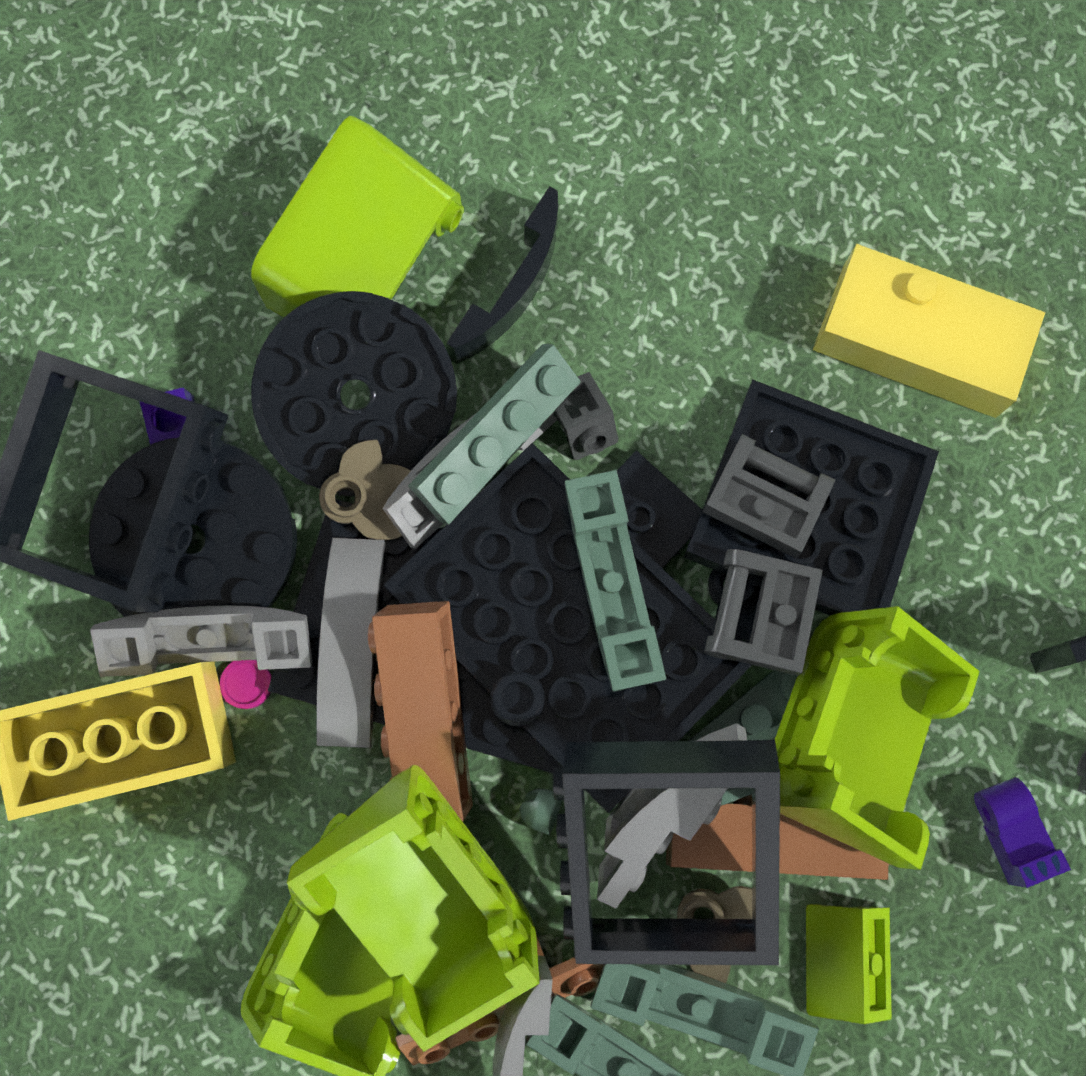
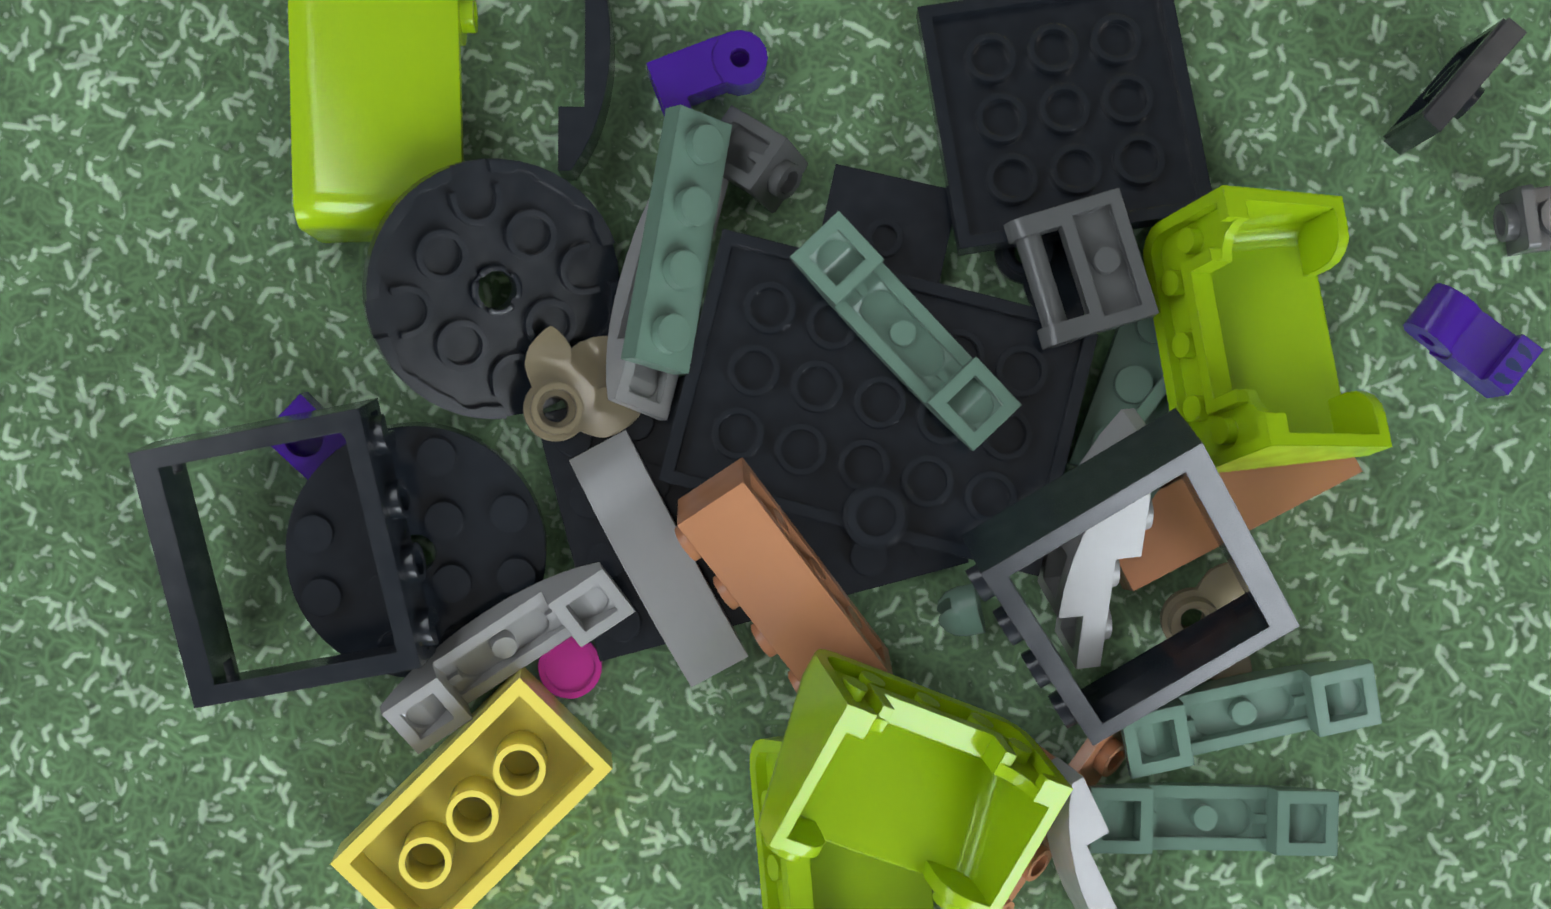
camera: 30 degrees left, 10 degrees up
dark grey plate [703,434,835,559] -> none
lime panel [806,904,892,1024] -> none
none -> dark purple leg [646,30,768,116]

